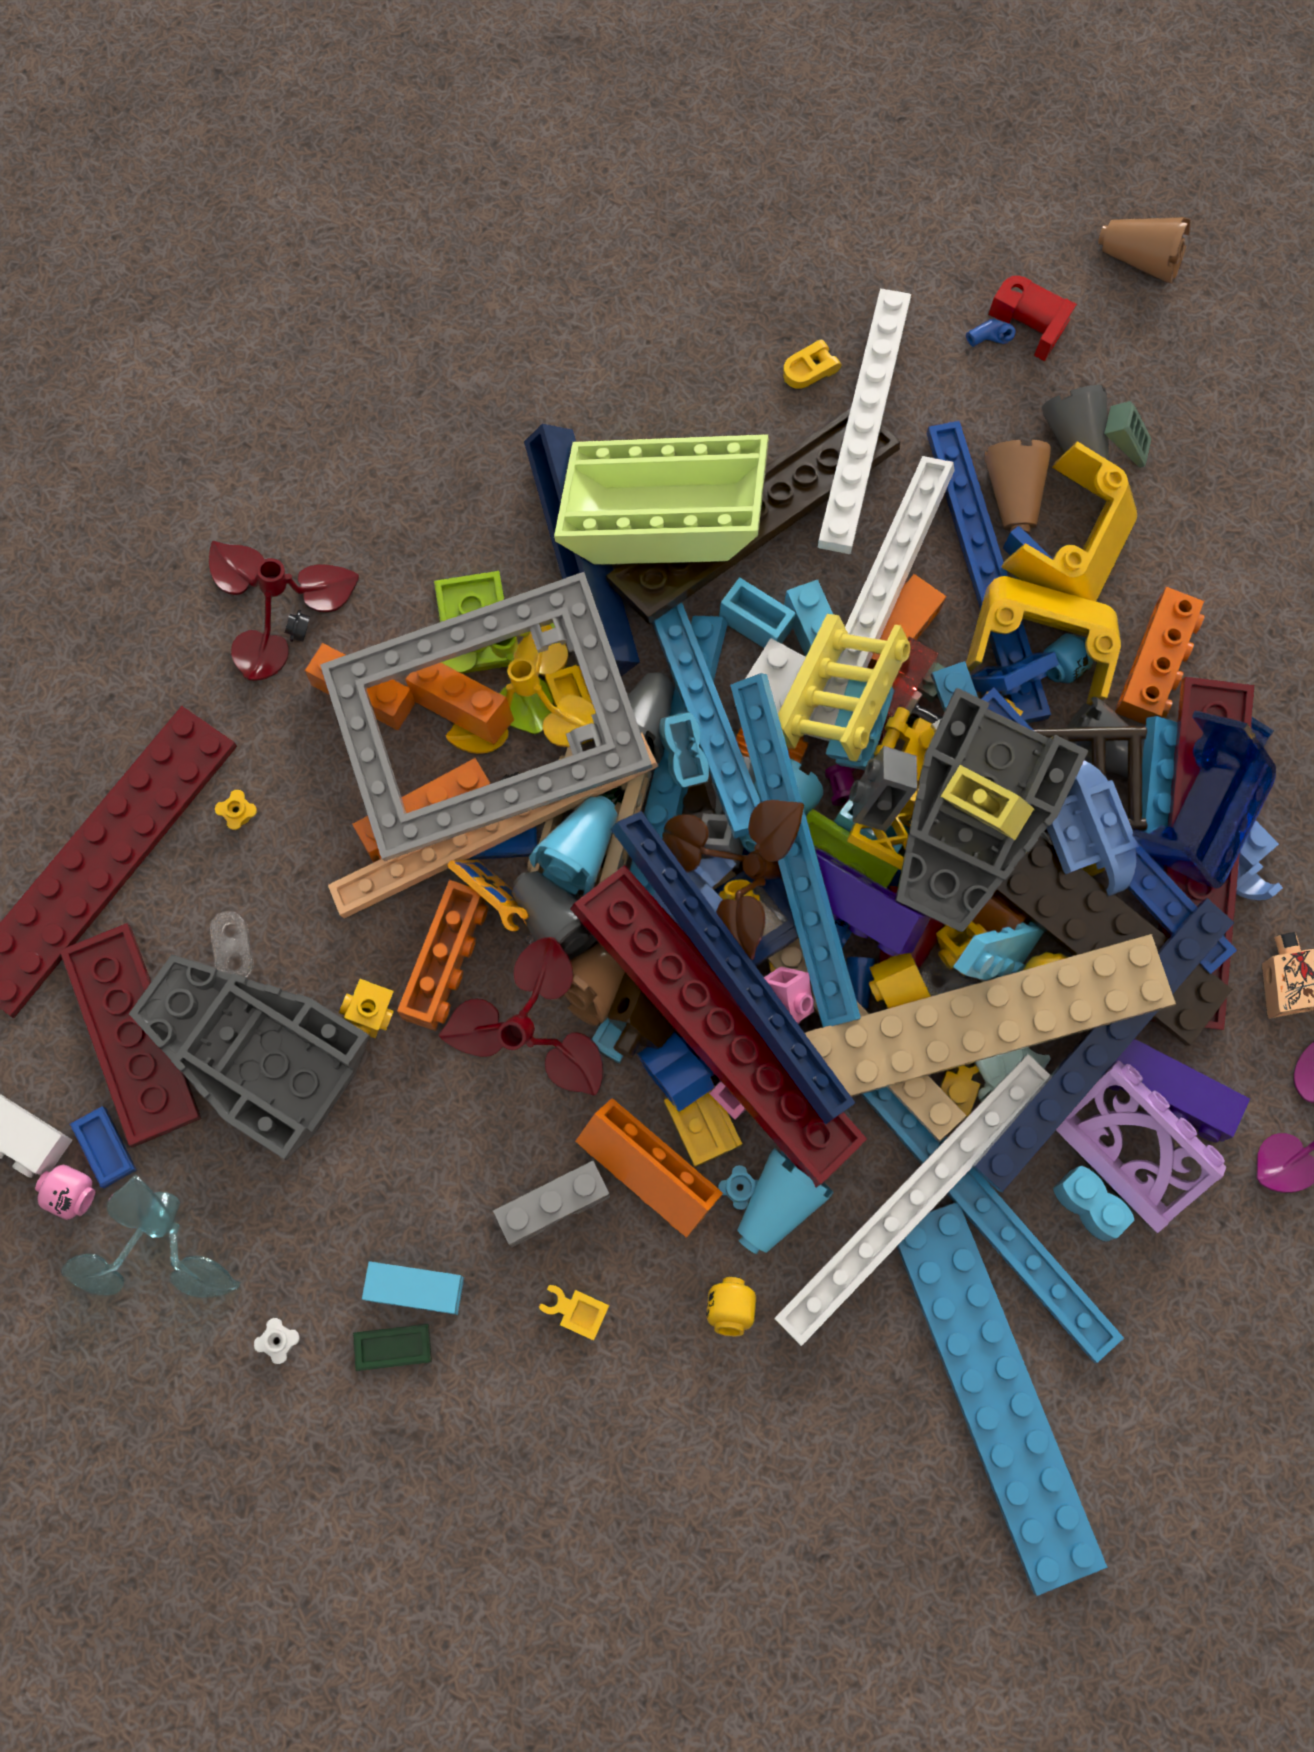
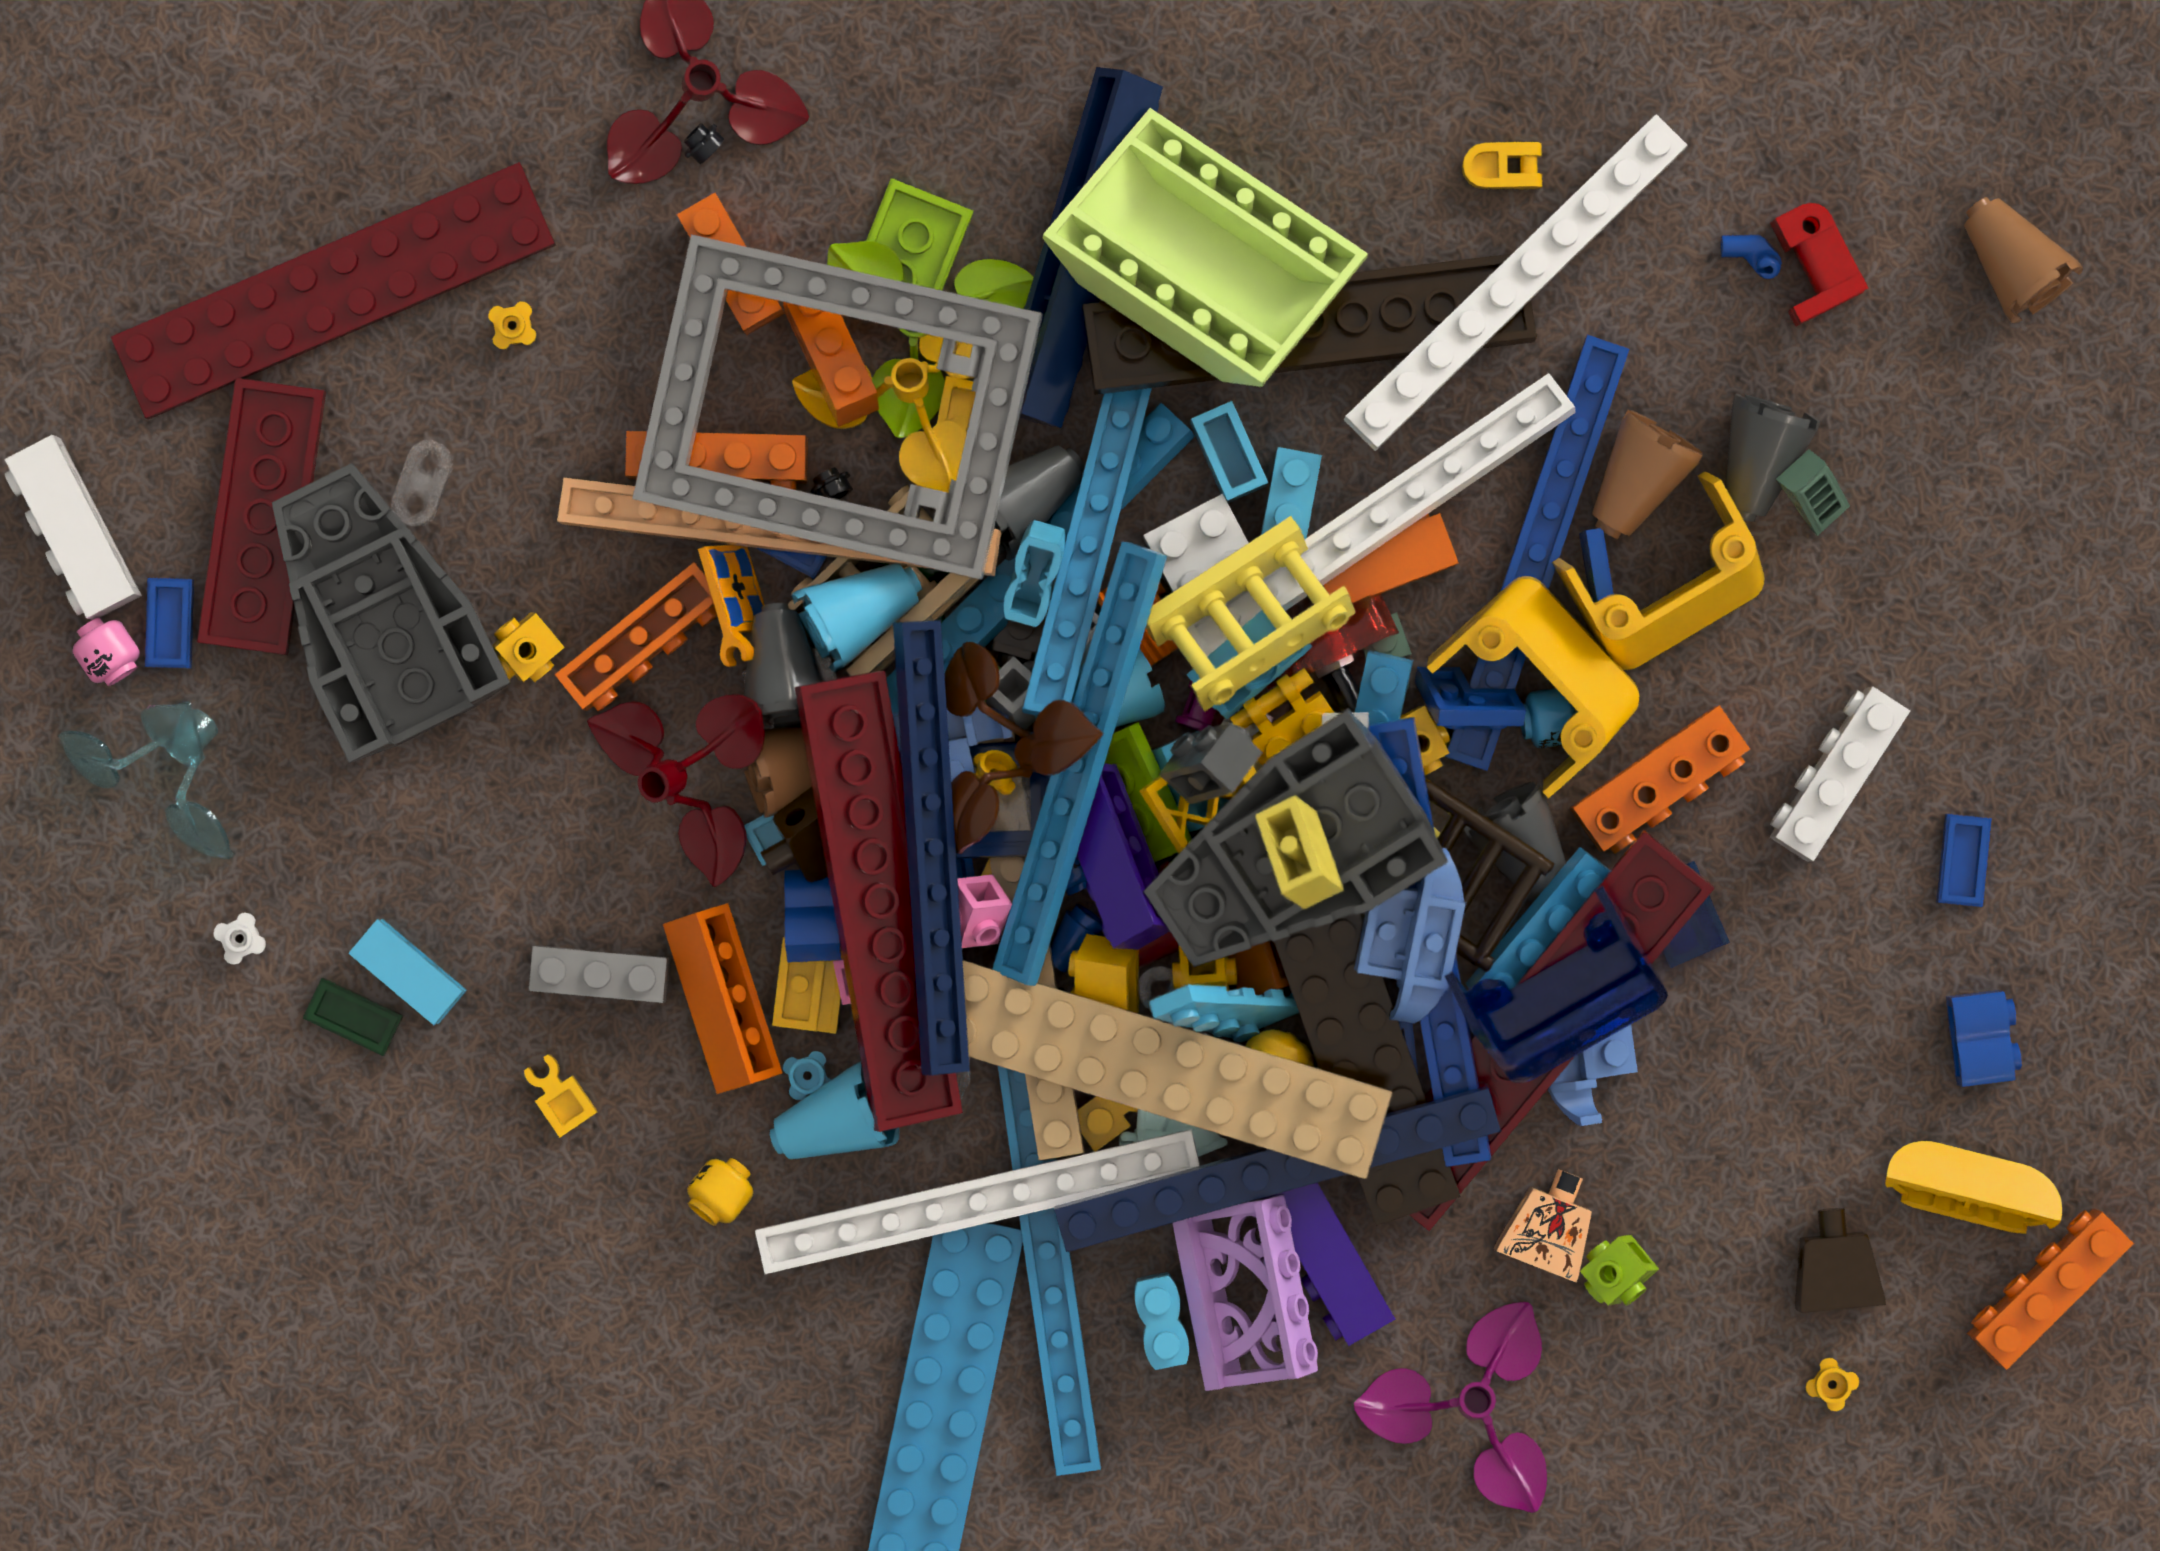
camera: 35 degrees right, 15 degrees up
none -> white brick [1769,687,1910,861]

